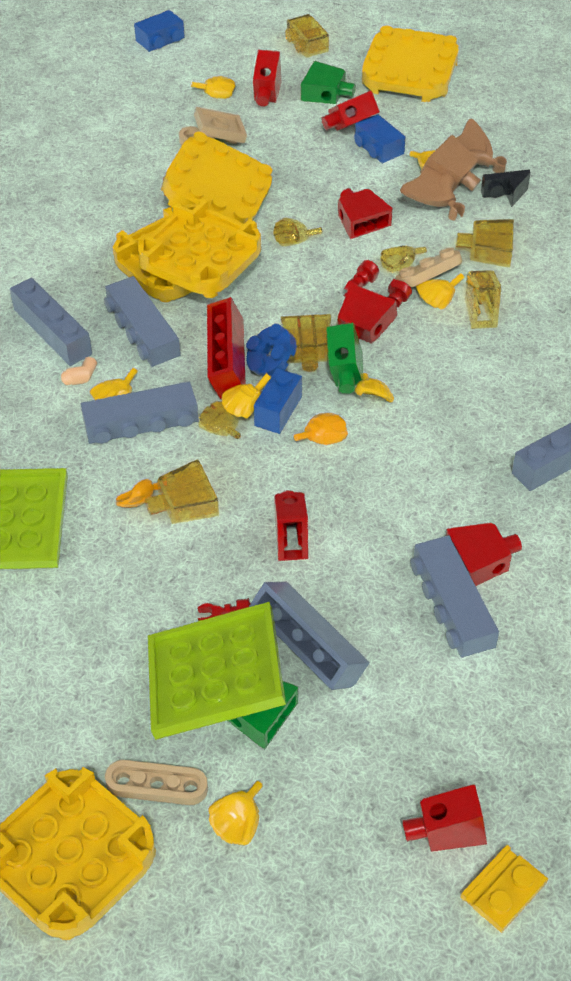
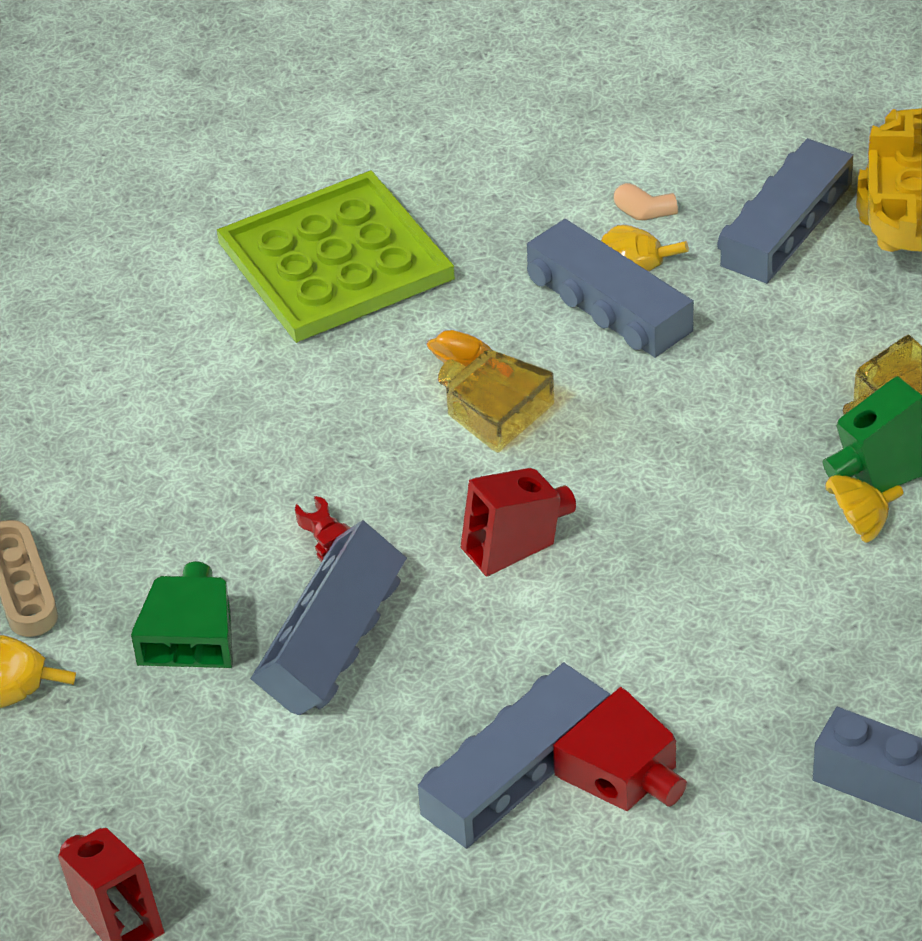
camera: 65 degrees right, 5 degrees down
sand blue brick [9,277,92,366] -> none
lime plate [148,602,286,740] -> none
clear yellow piece [198,401,241,439] -> none
red brick [207,297,246,400] -> none
yellow piece [222,373,272,418] -> none
blue plate [246,323,297,377] -> none
blue brick [254,368,302,434] -> none
light orange piece [293,413,348,445] -> none

